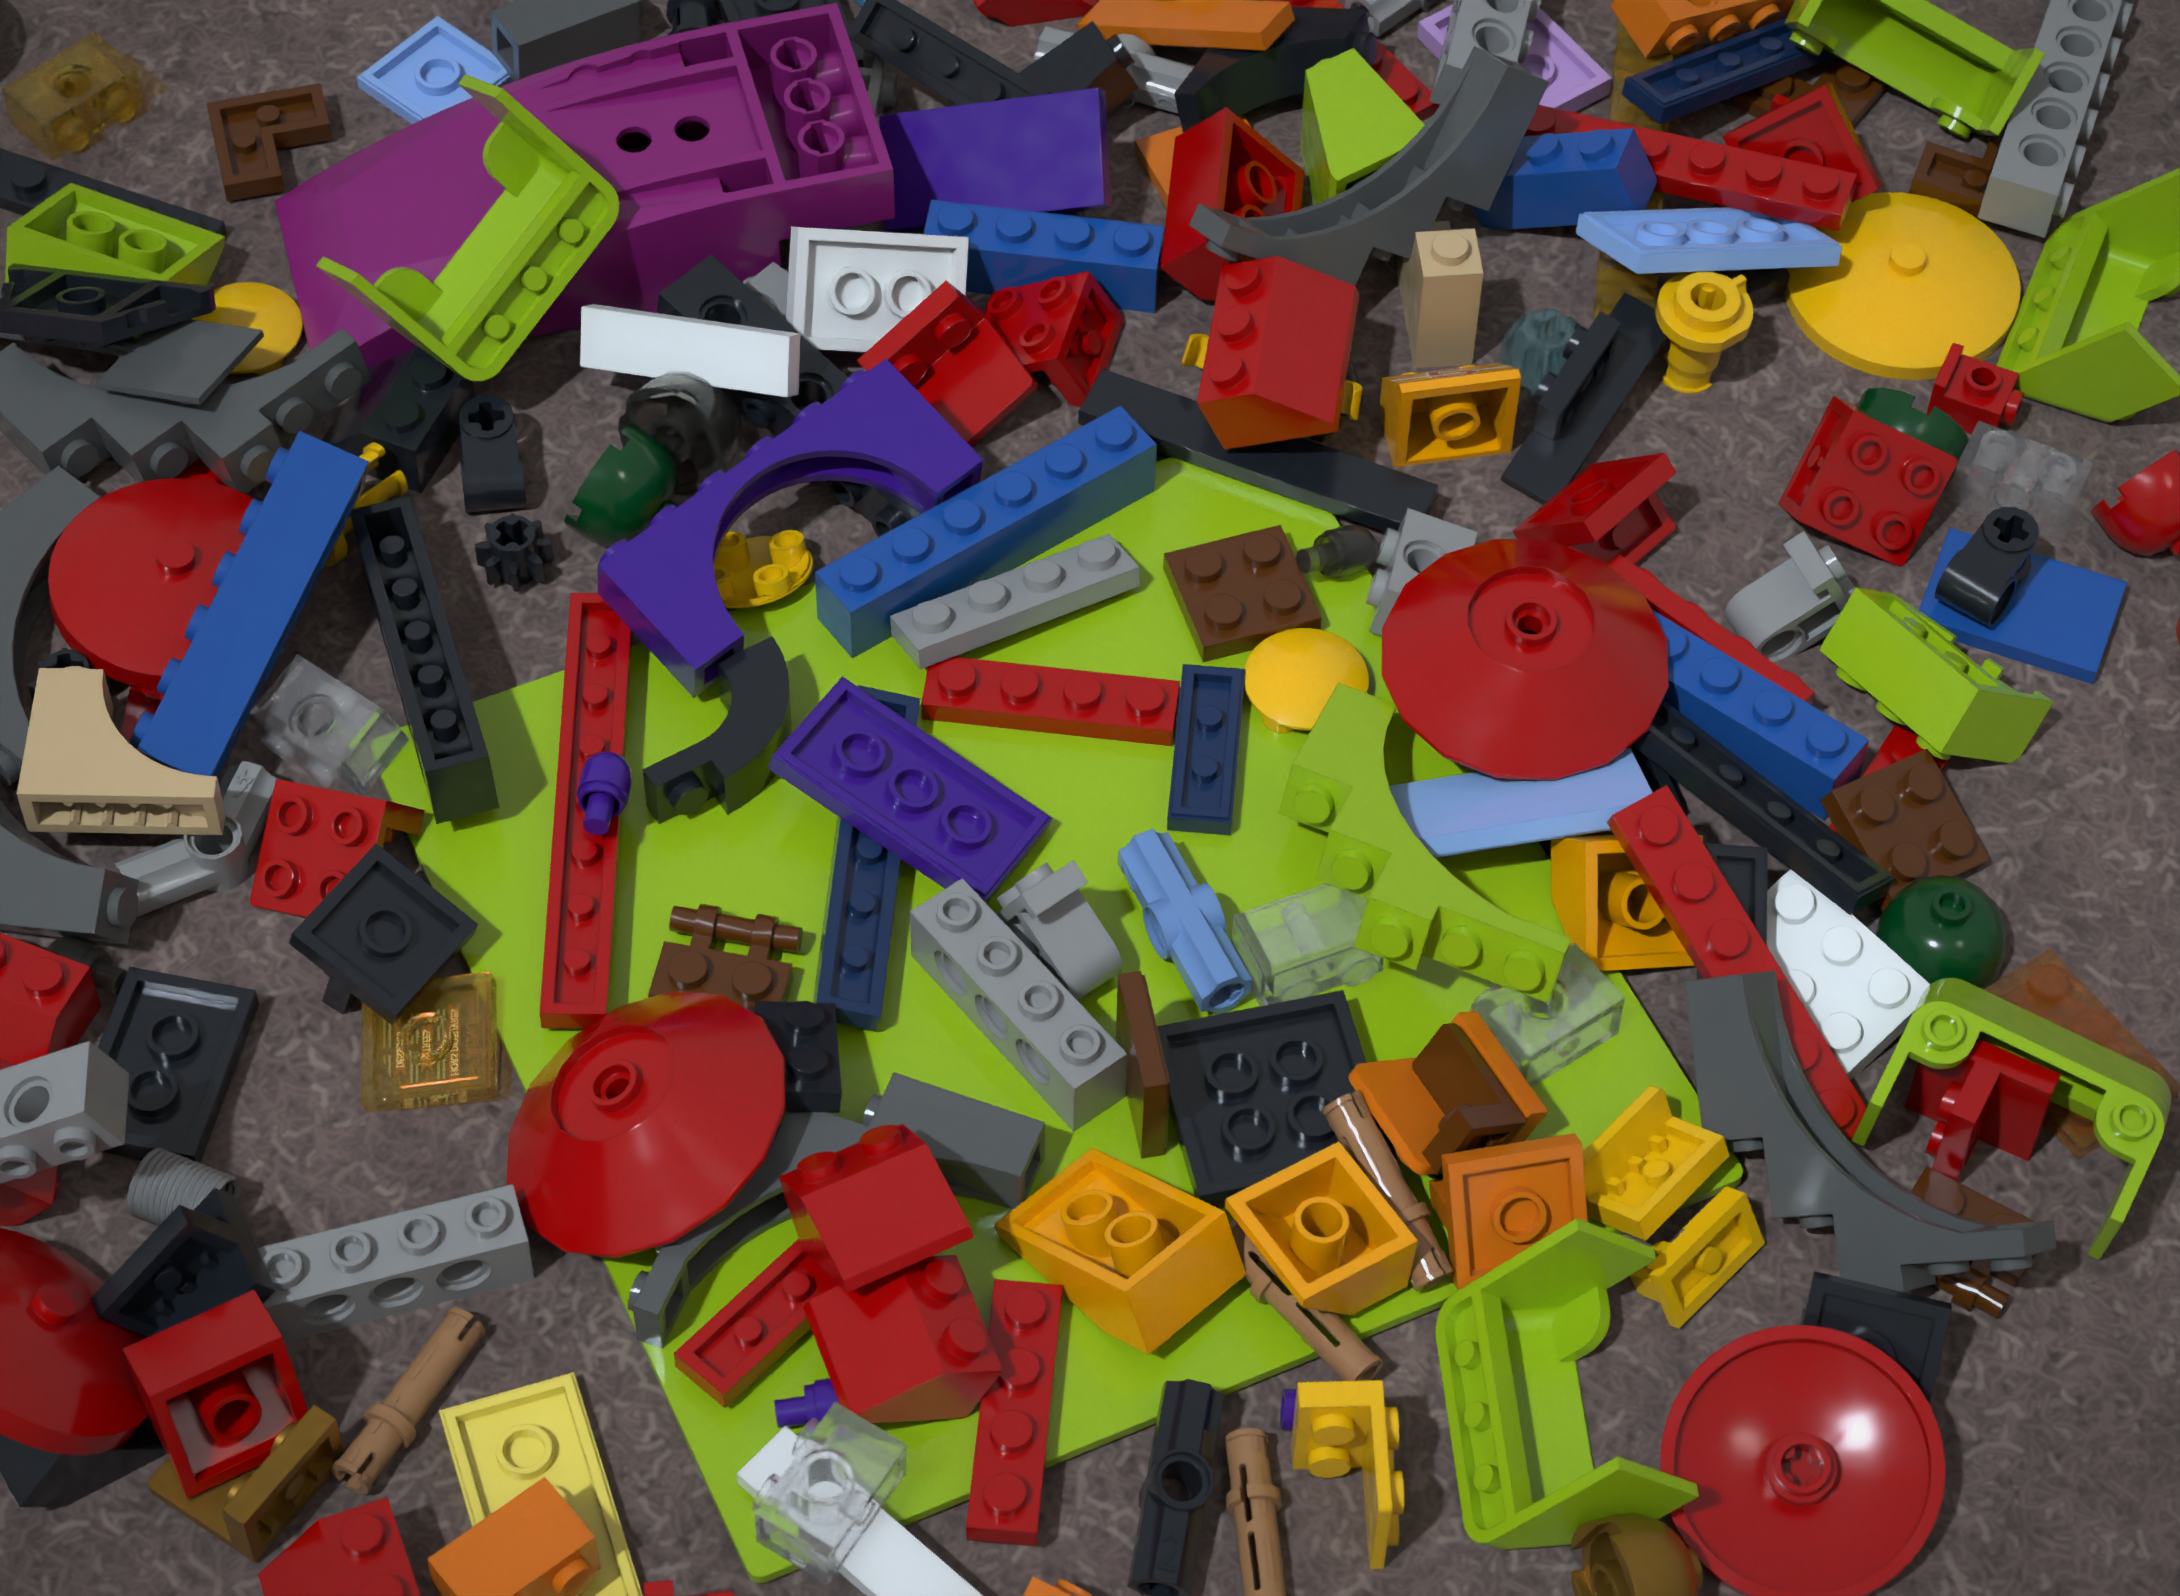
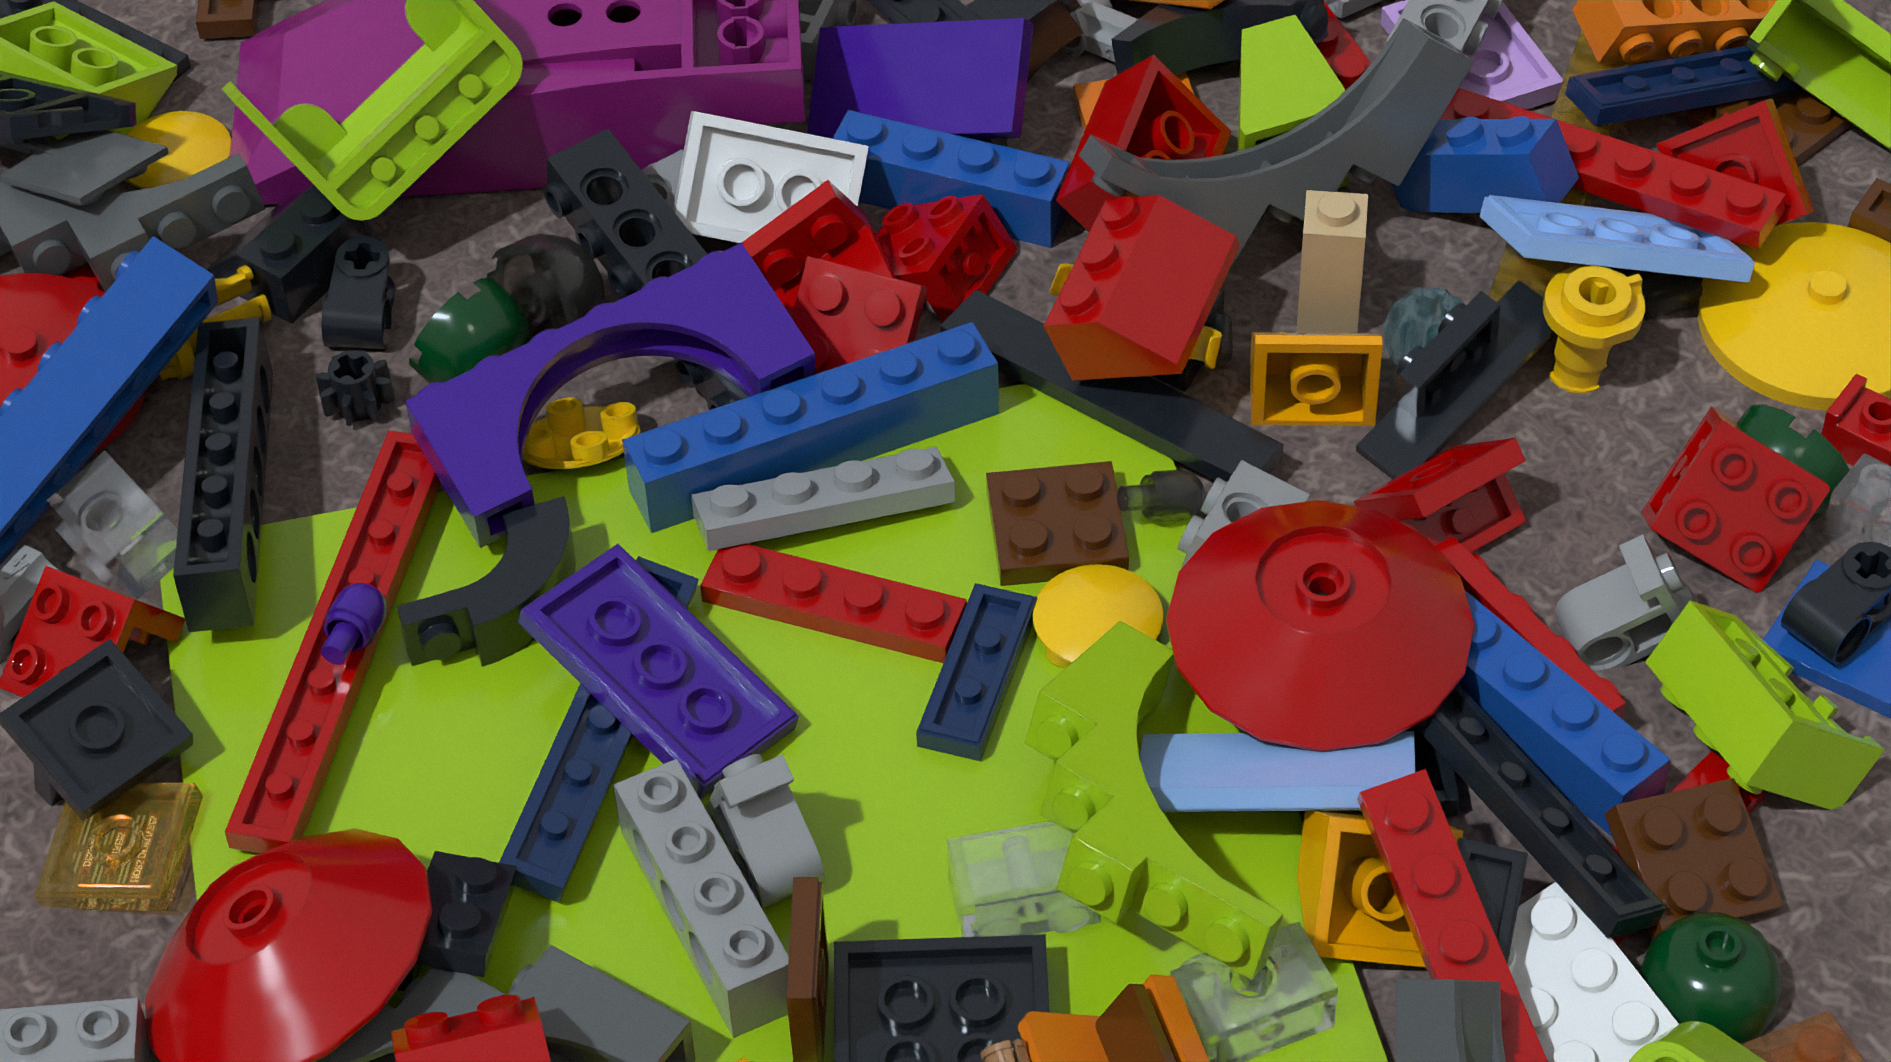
camera: 15 degrees right, 5 degrees down
white tile [580,304,800,397] -> none
reddish brown plate [648,904,803,1013] -> none
medium blue piece [1118,829,1253,1015] -> none
none -> red plate [792,256,928,375]

